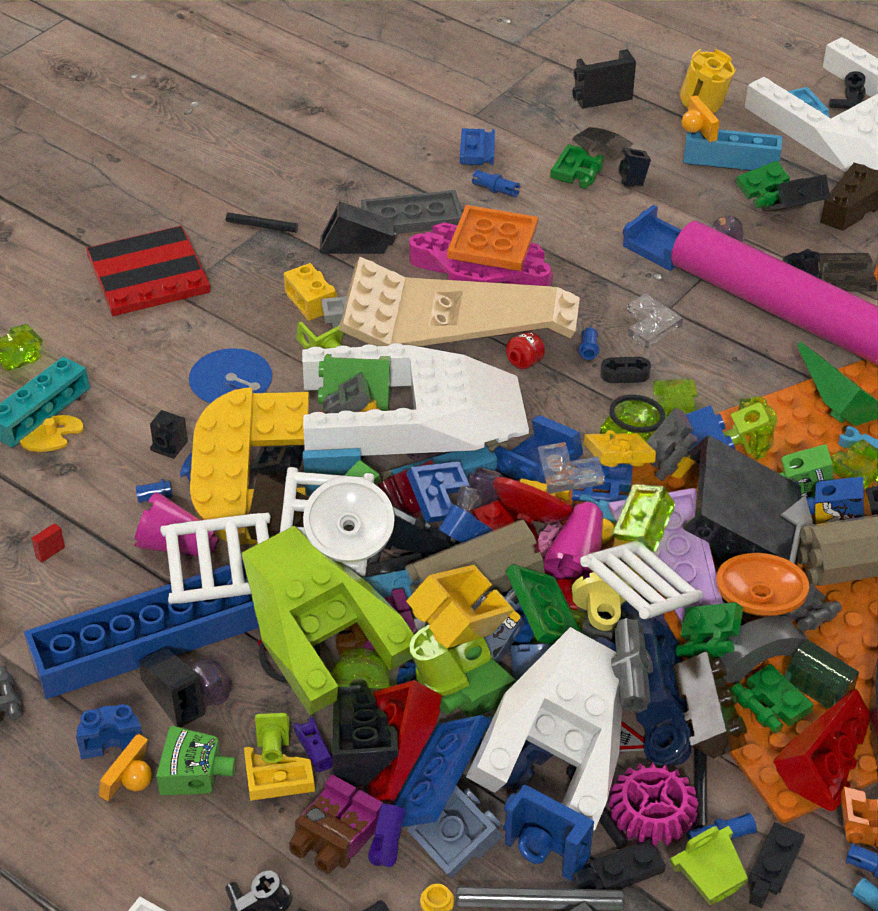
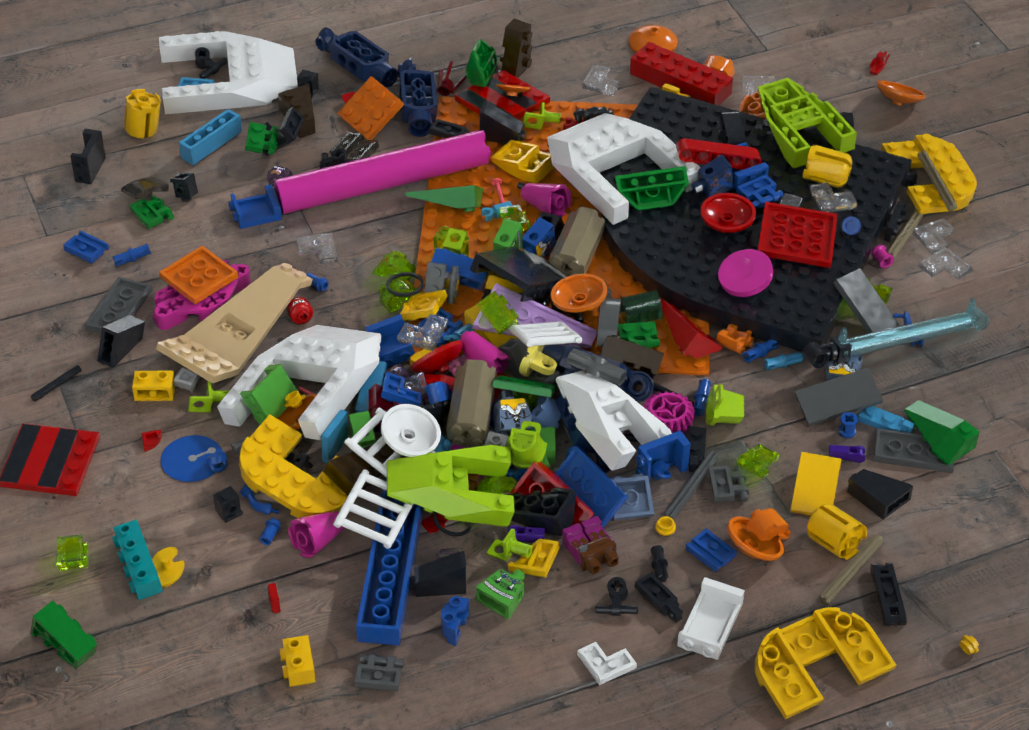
camera: 60 degrees left, 0 degrees up
light orange tile [99,734,152,802] -> none
dark grey plate [323,372,371,414] -> none
dark purple bar [368,804,405,867] -> none
yellow piece [406,565,514,648] -> none
black beam [600,357,651,383] -> none
green plate [676,602,743,659] -> none
light orange tile [681,95,720,143] -> none
black hinge [748,822,805,909] -> none
none -> red tile [141,429,162,452]

